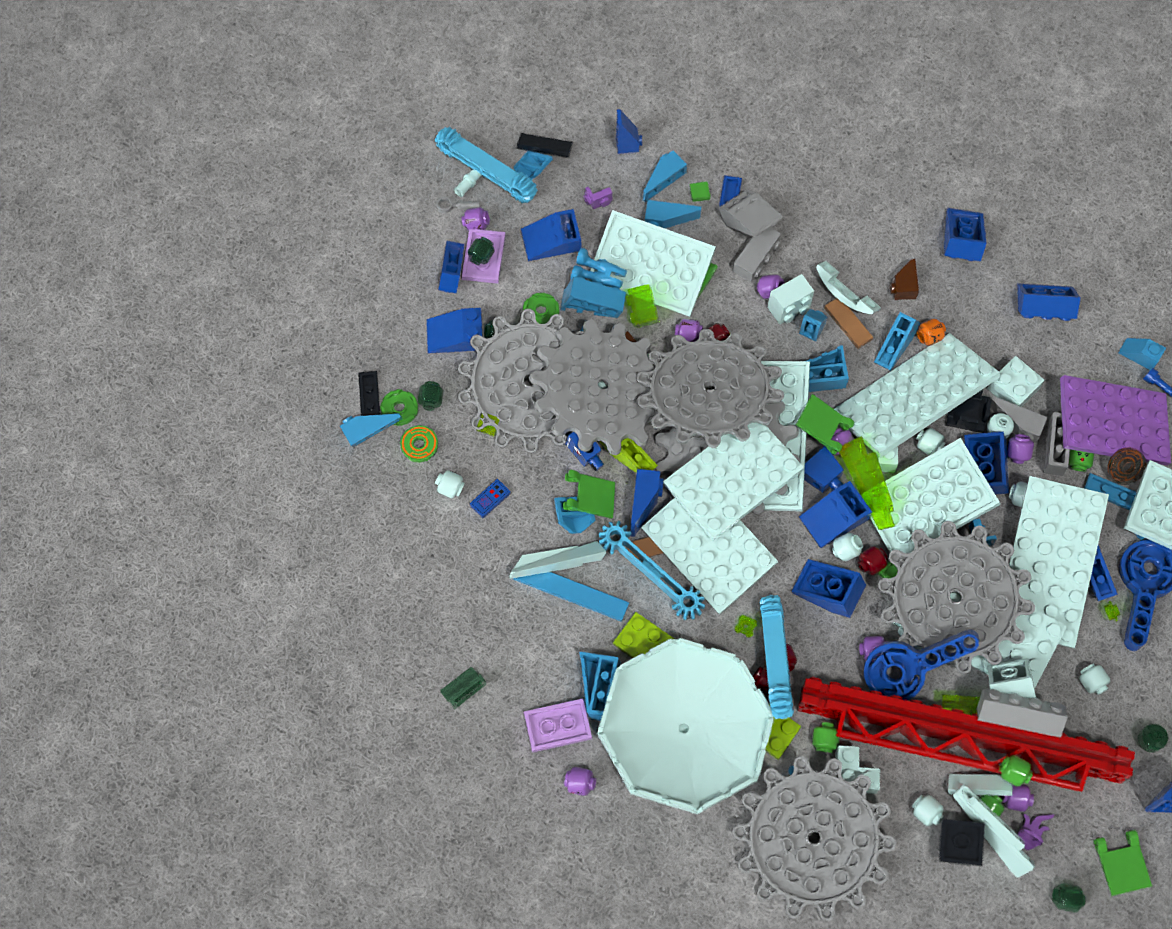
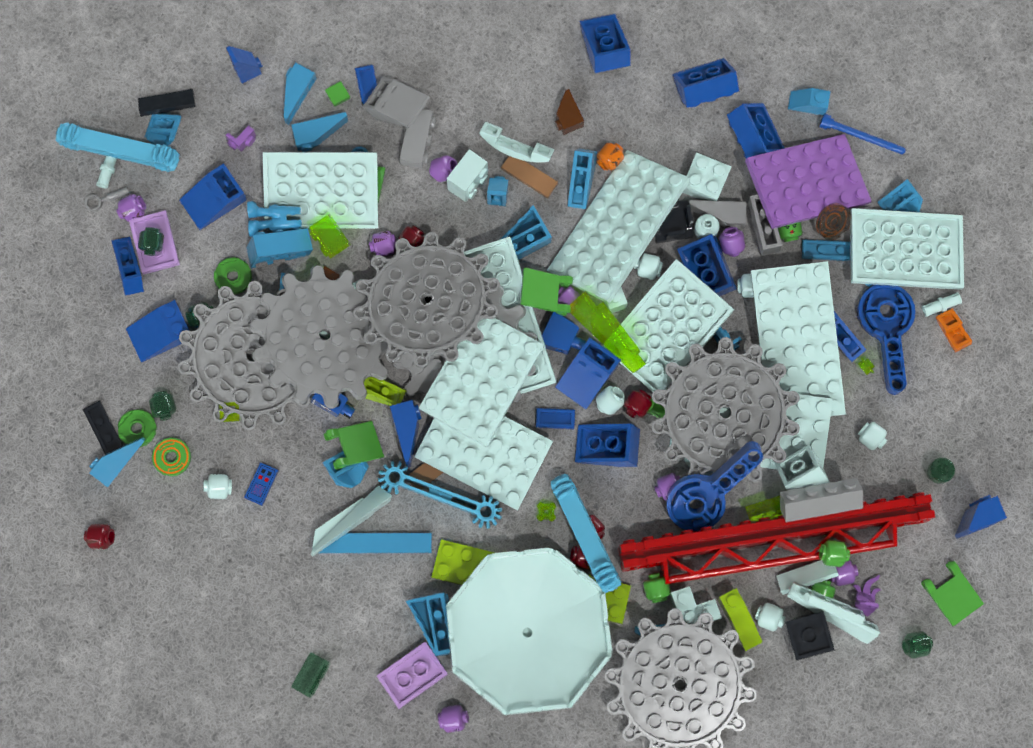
camera: 25 degrees left, 10 degrees up
none -> dark red head [84,524,115,550]
none -> blue tile [536,408,575,430]
none -> lime slope [717,588,762,651]
none -> blue slope [727,103,785,159]

